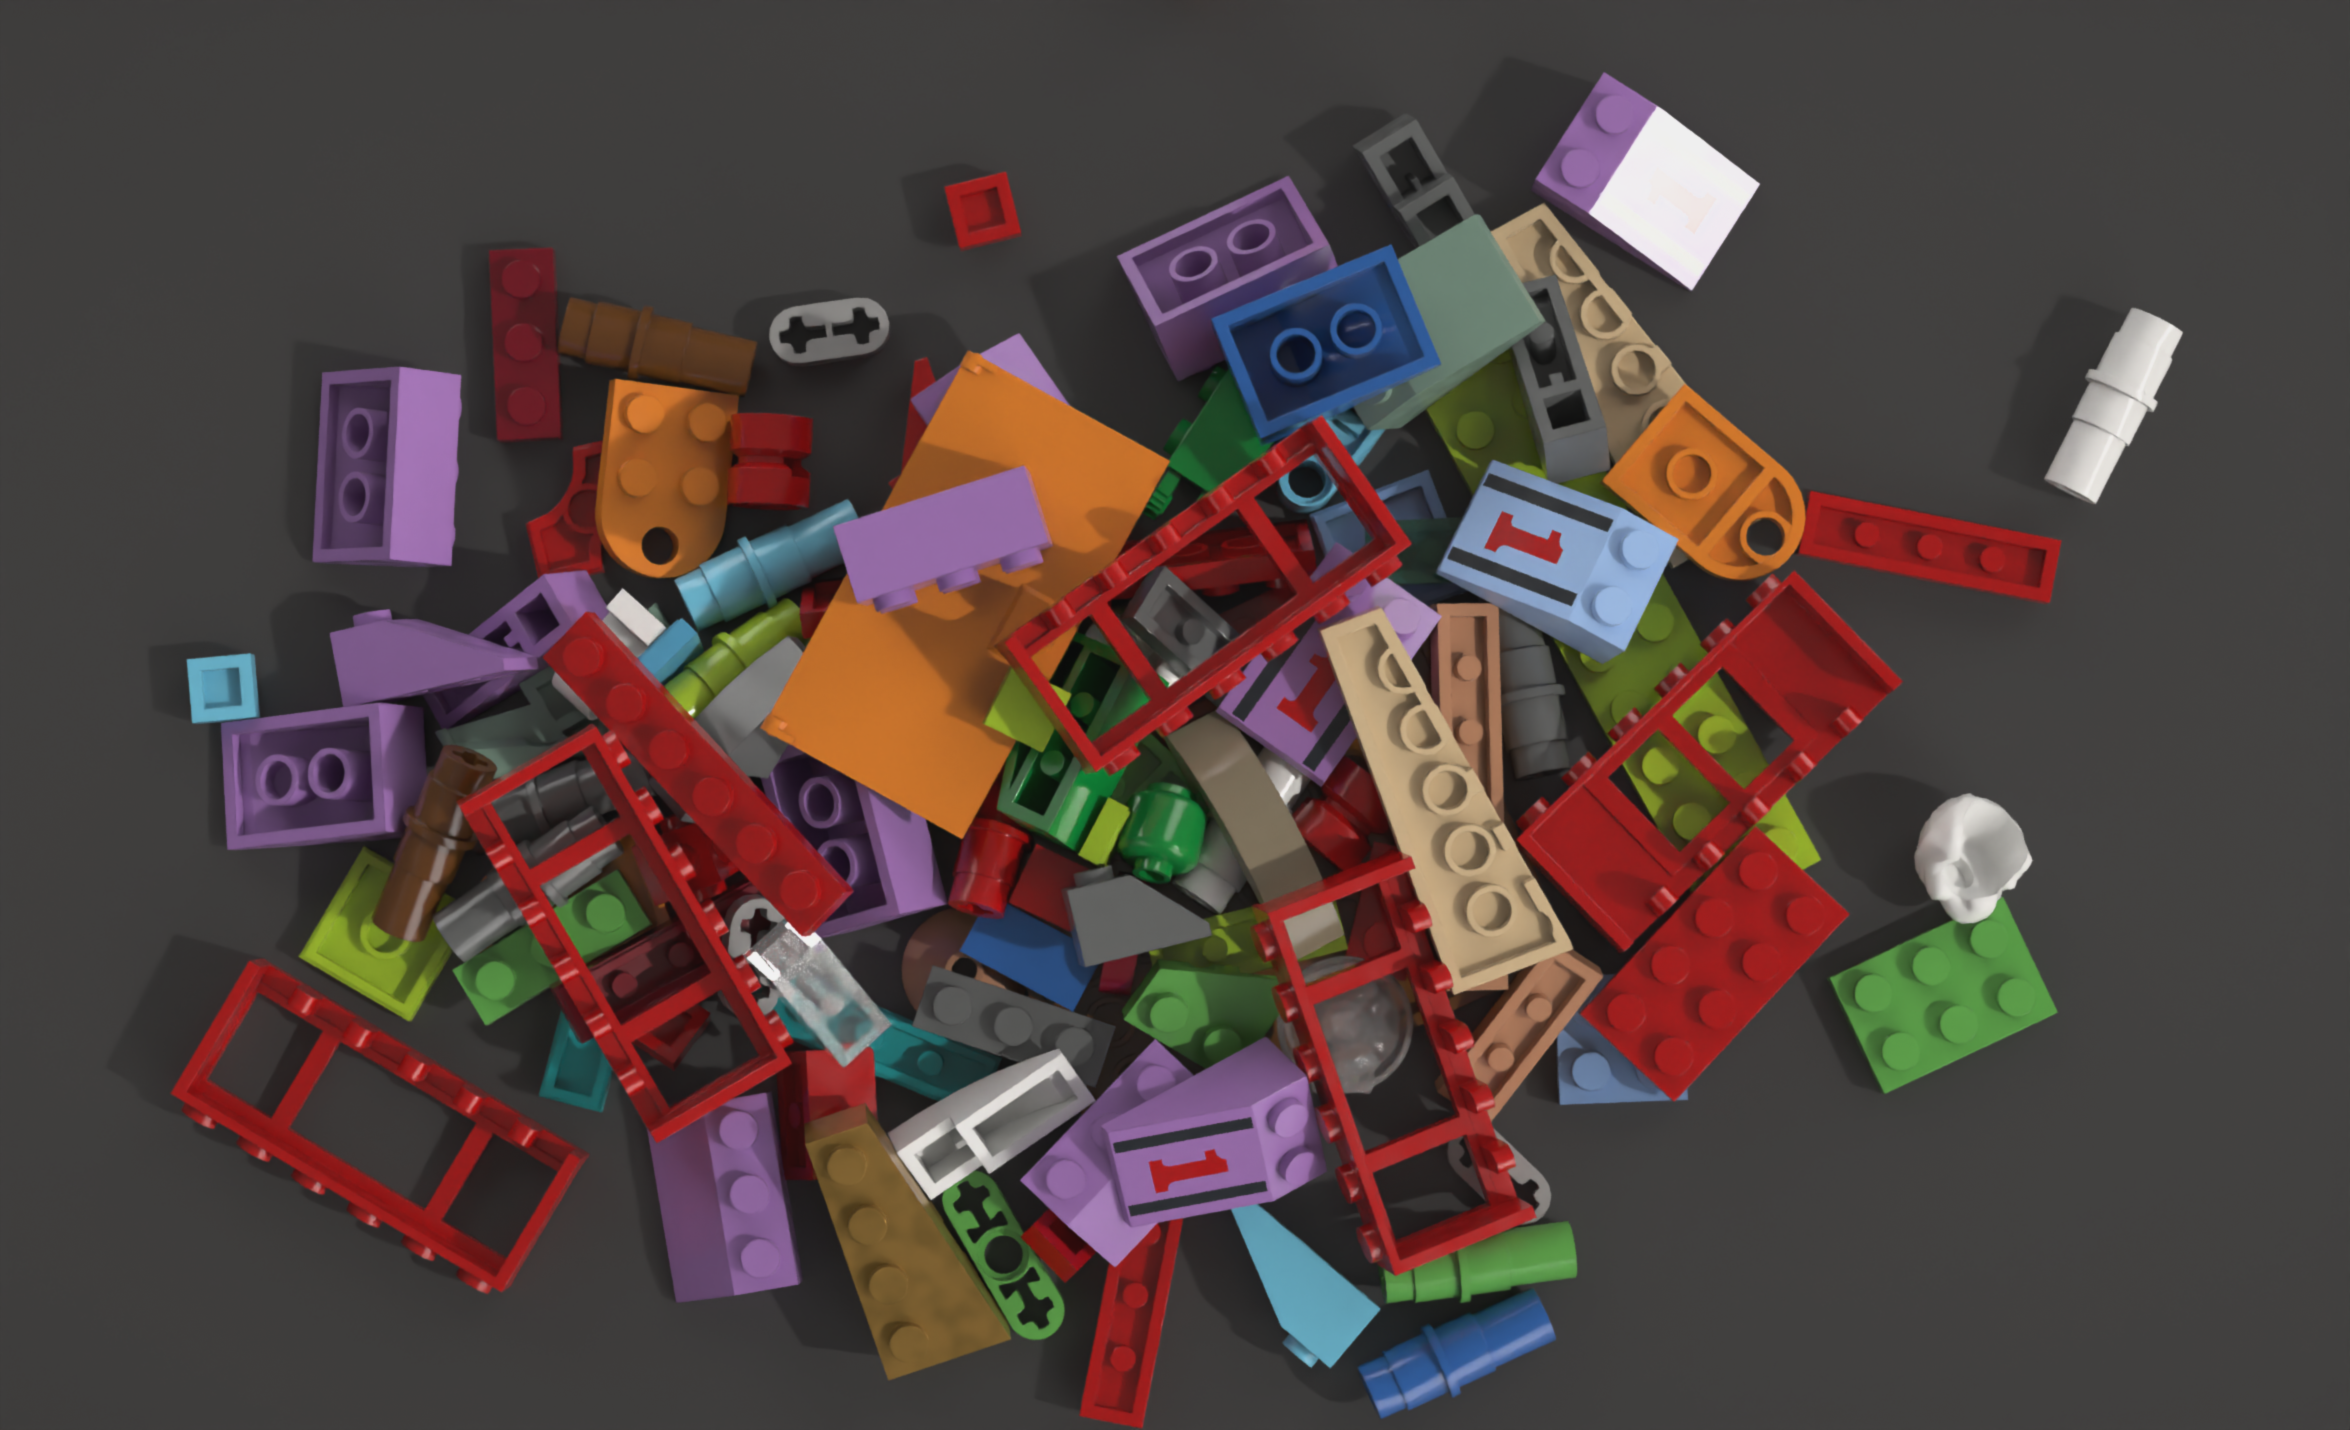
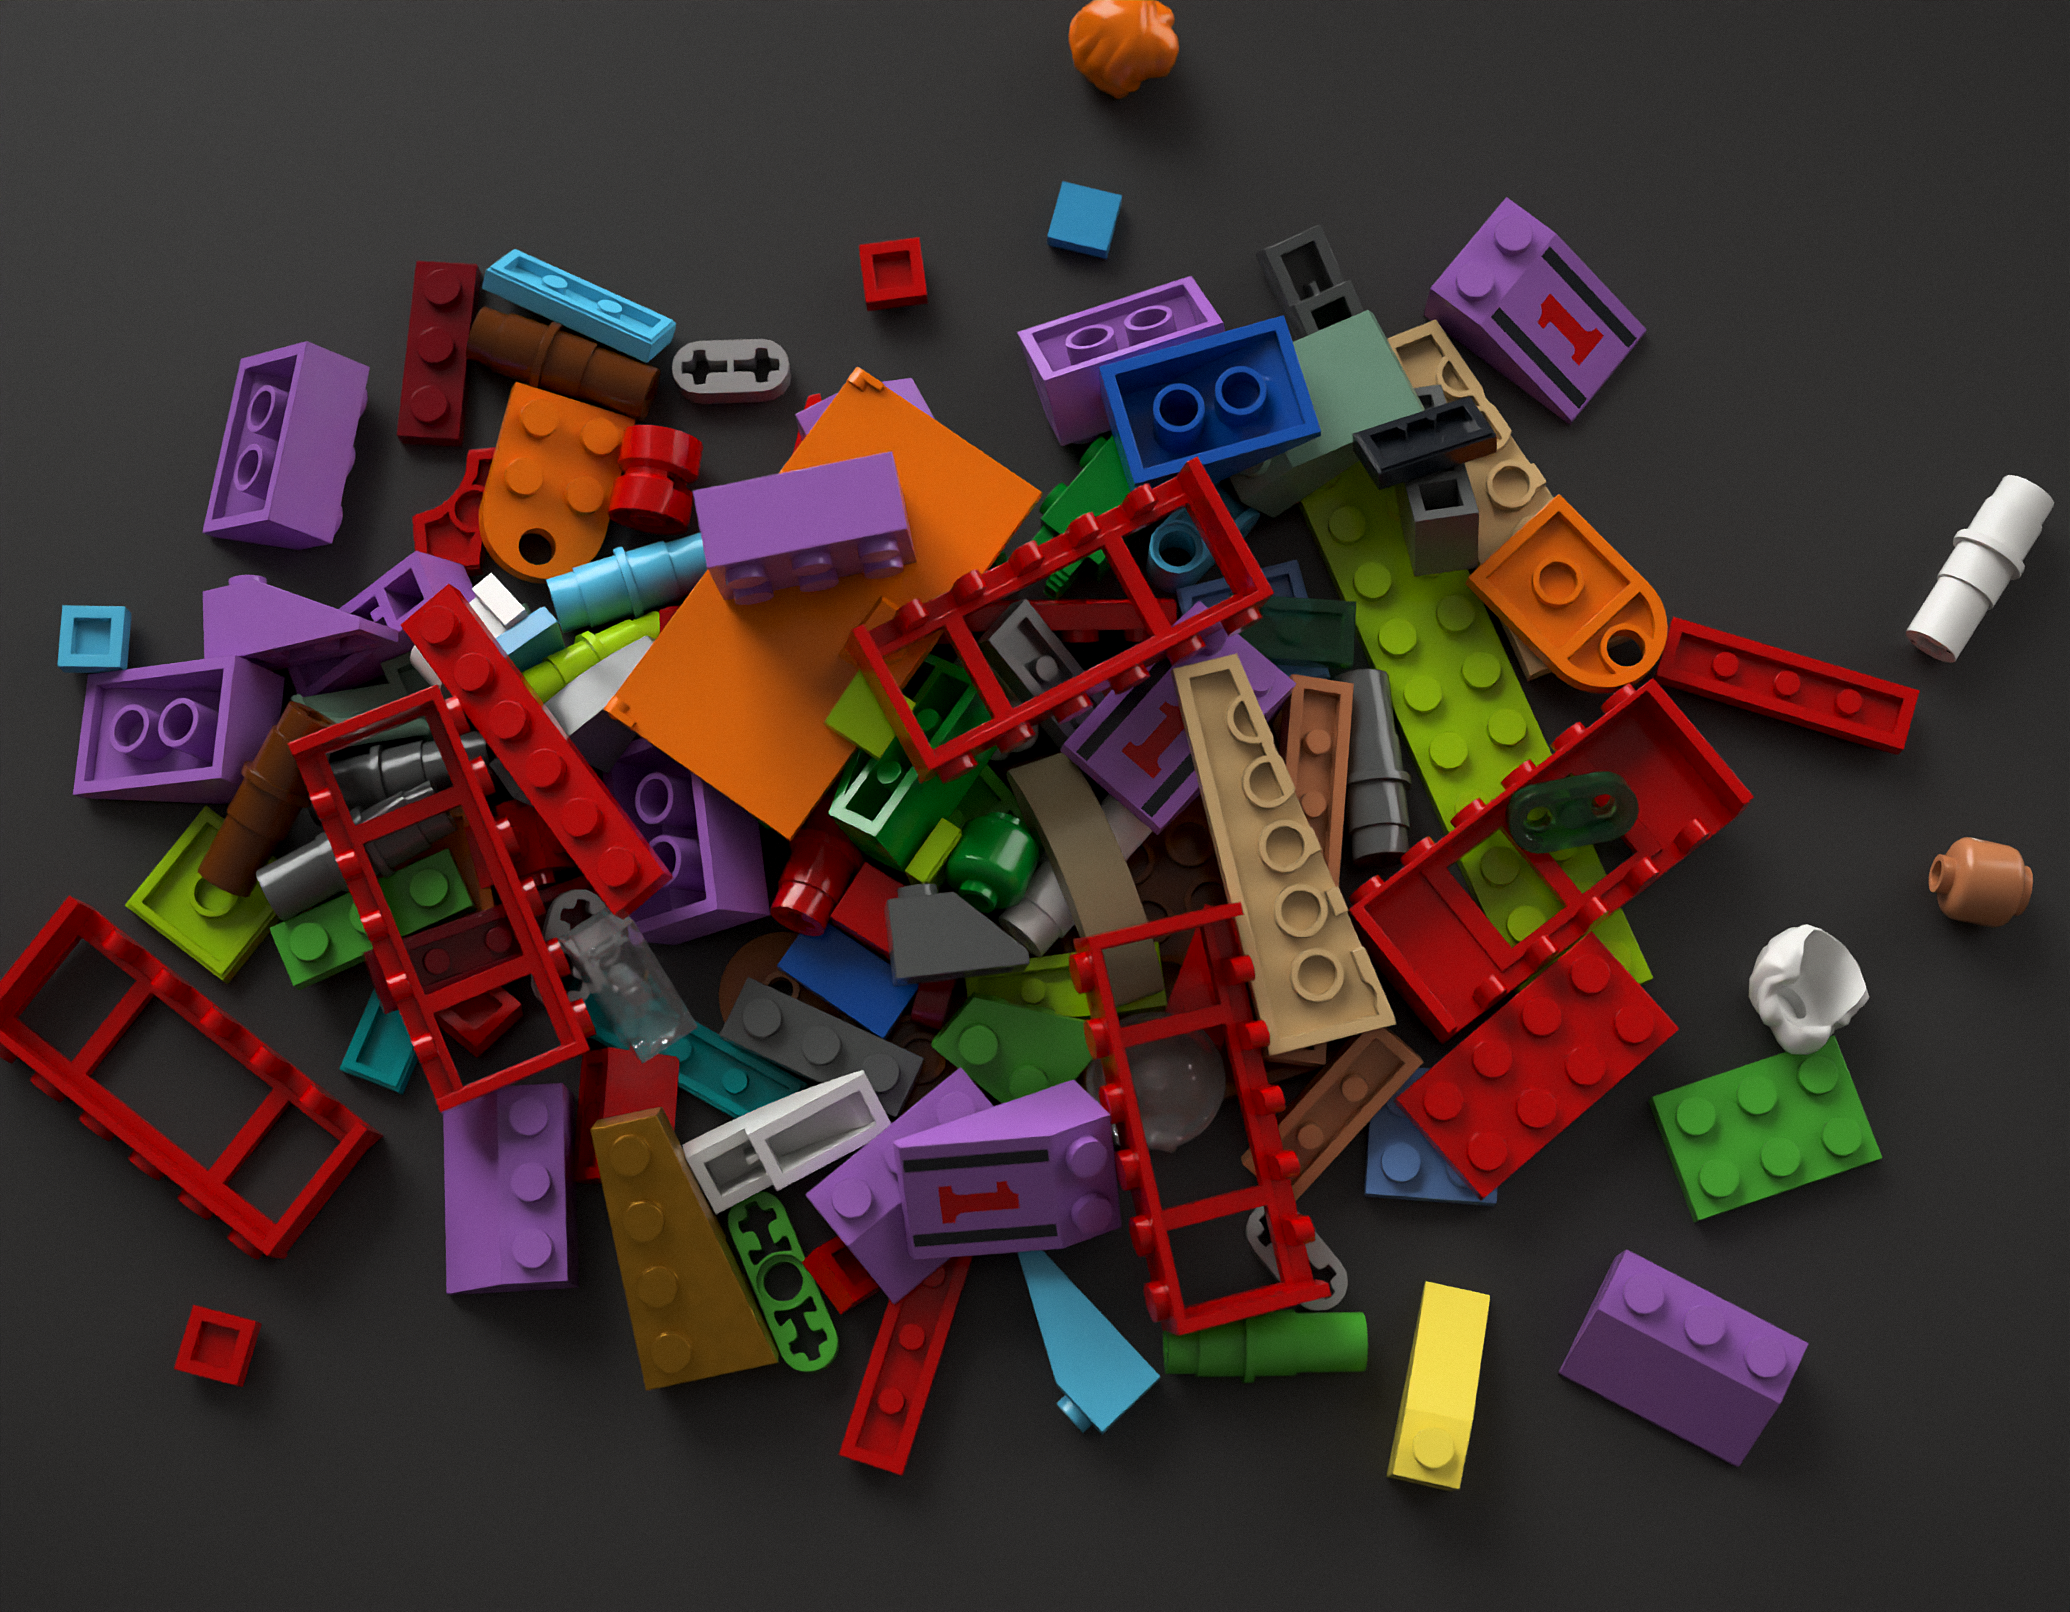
camera: 10 degrees right, 10 degrees down
red wheel [1292,755,1390,872] -> none
blue piece [1357,1288,1556,1420] -> none
light blue slope [1435,460,1679,664] -> none
none -> red plate [174,1305,262,1387]
none -> medium azure tile [482,249,677,363]
none -> dark azure tile [1047,181,1122,259]
none -> black plate [1352,396,1497,490]
none -> light yellow slope [1386,1281,1490,1491]
none -> clear green plate [1505,771,1639,854]
none -> medium lavender slope [1558,1250,1809,1467]
none -> nougat head [1929,837,2033,928]

